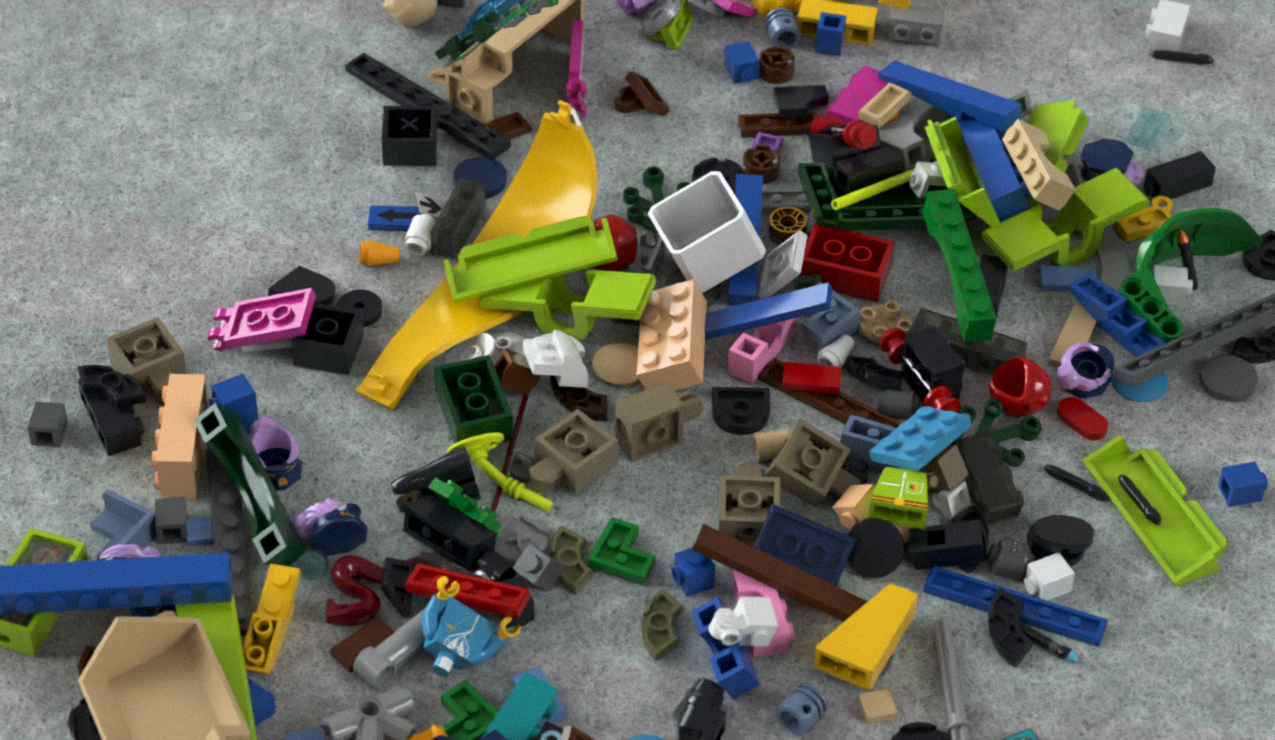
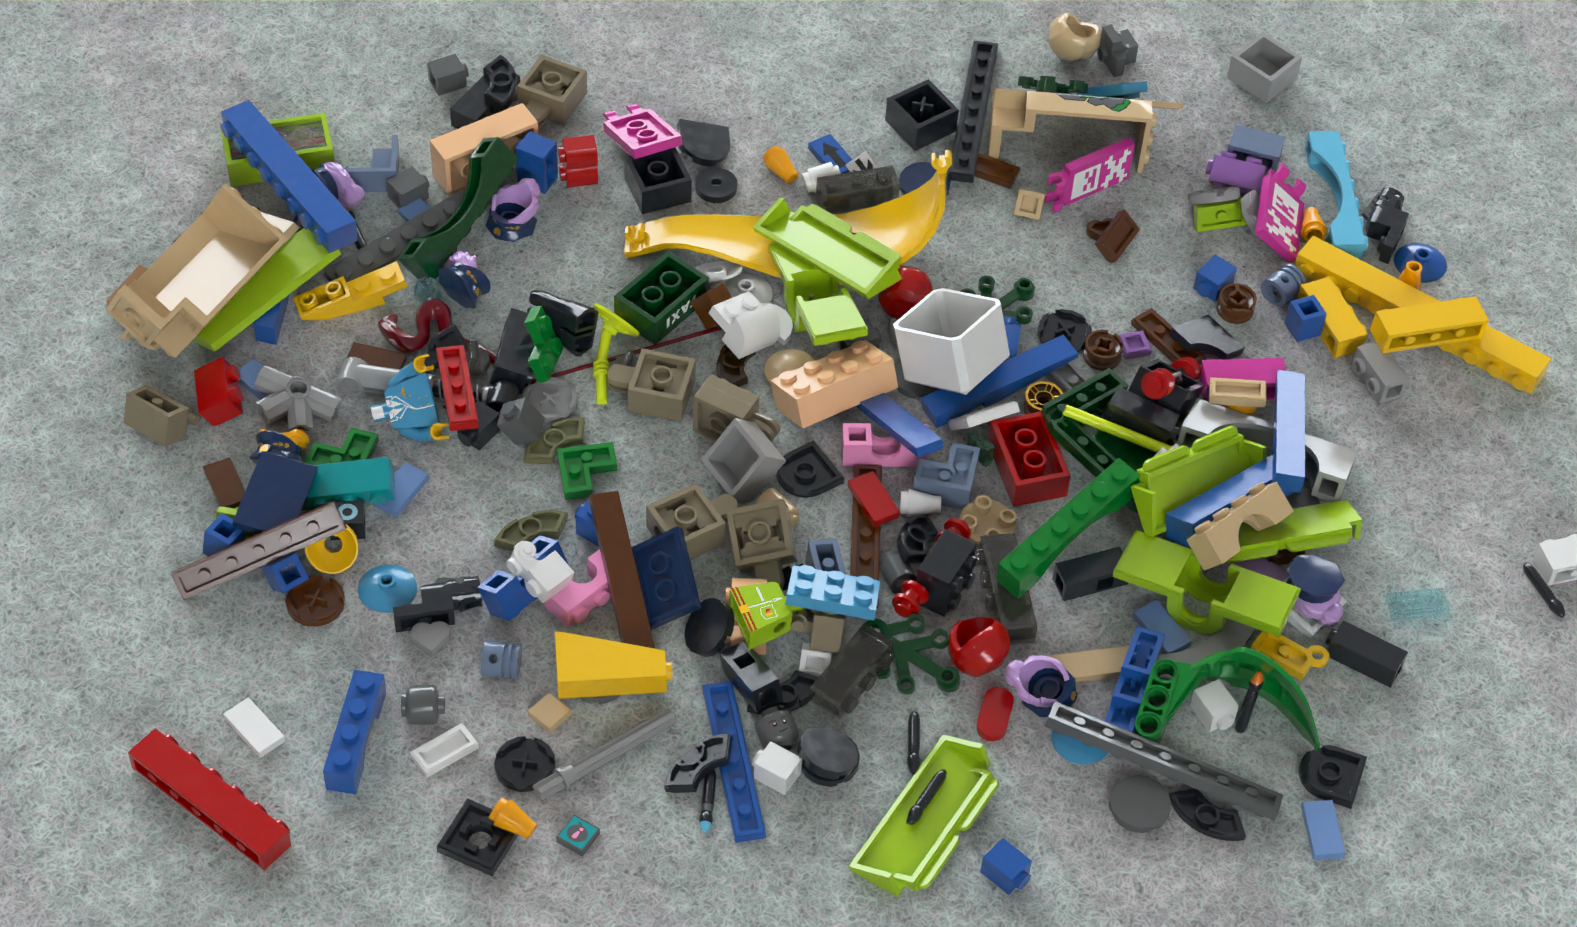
camera: 55 degrees right, 5 degrees up
none -> red brick [558,135,598,188]
none -> light grey piece [701,418,786,502]

